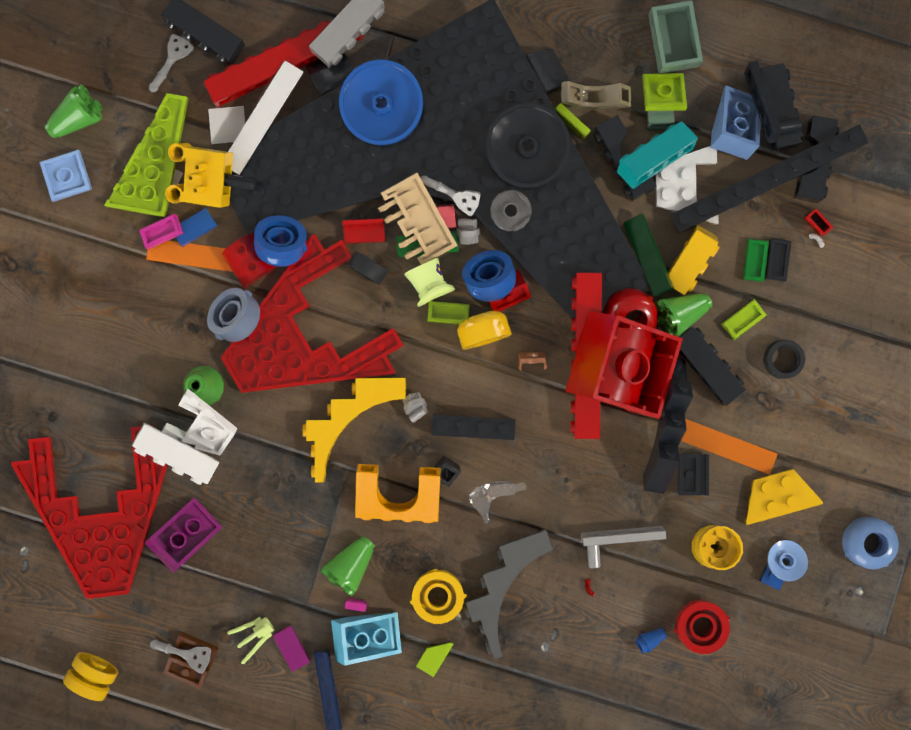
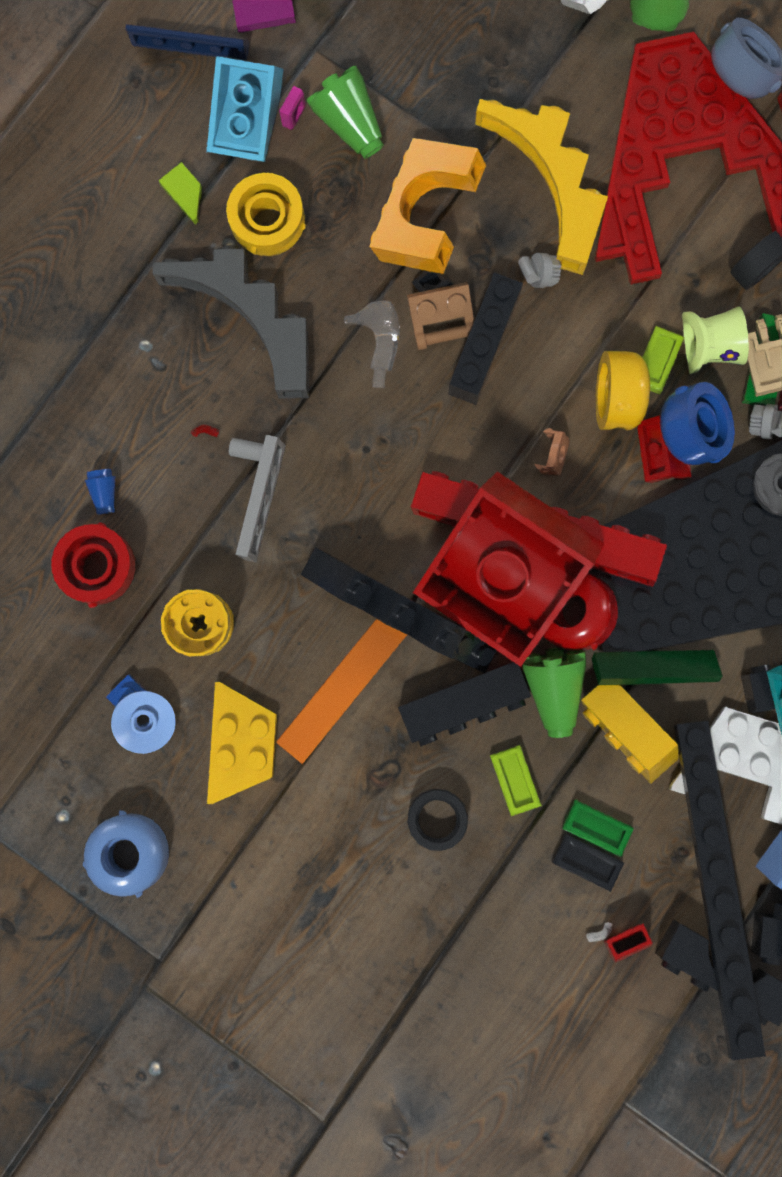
camera: 120 degrees right, 5 degrees down
black plate [678,454,709,496] -> none
none -> medium nougat plate [407,282,474,351]

